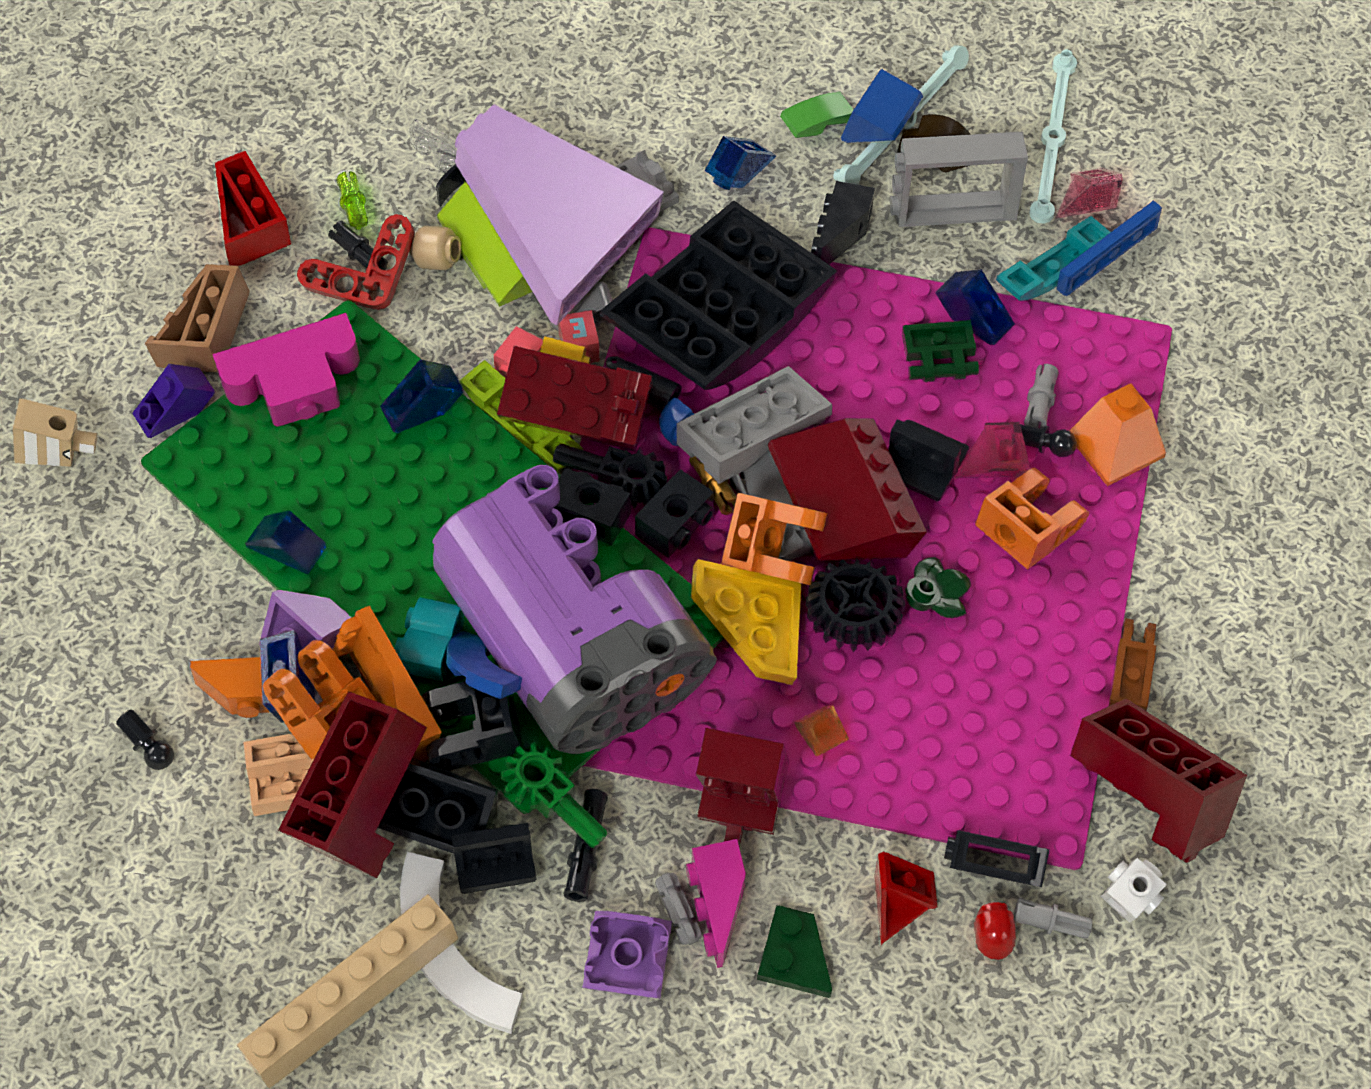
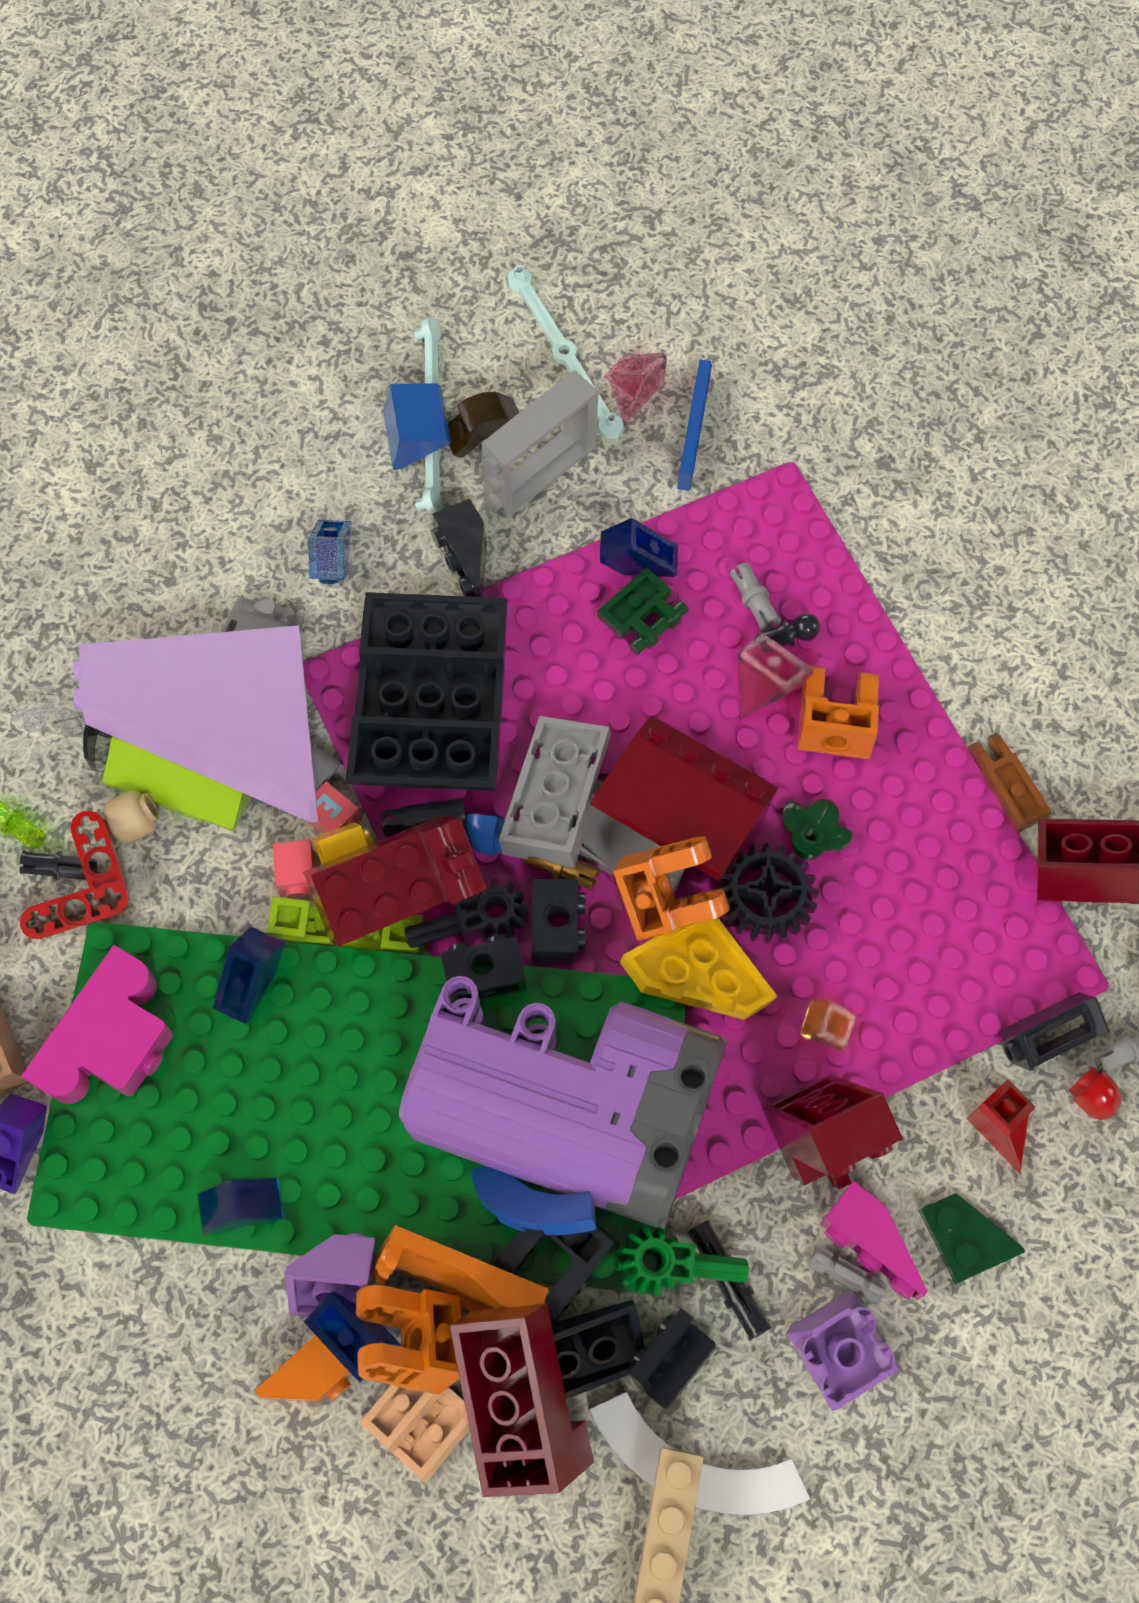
camera: 40 degrees left, 10 degrees up
black axle [116,709,174,770] -> none
teal brick [394,597,464,682] -> none
bright green slope [780,91,854,138] -> none
black bracket [888,419,969,501] -> none
teal slope [996,216,1111,301] -> none
orange slope [1069,383,1166,487] -> none

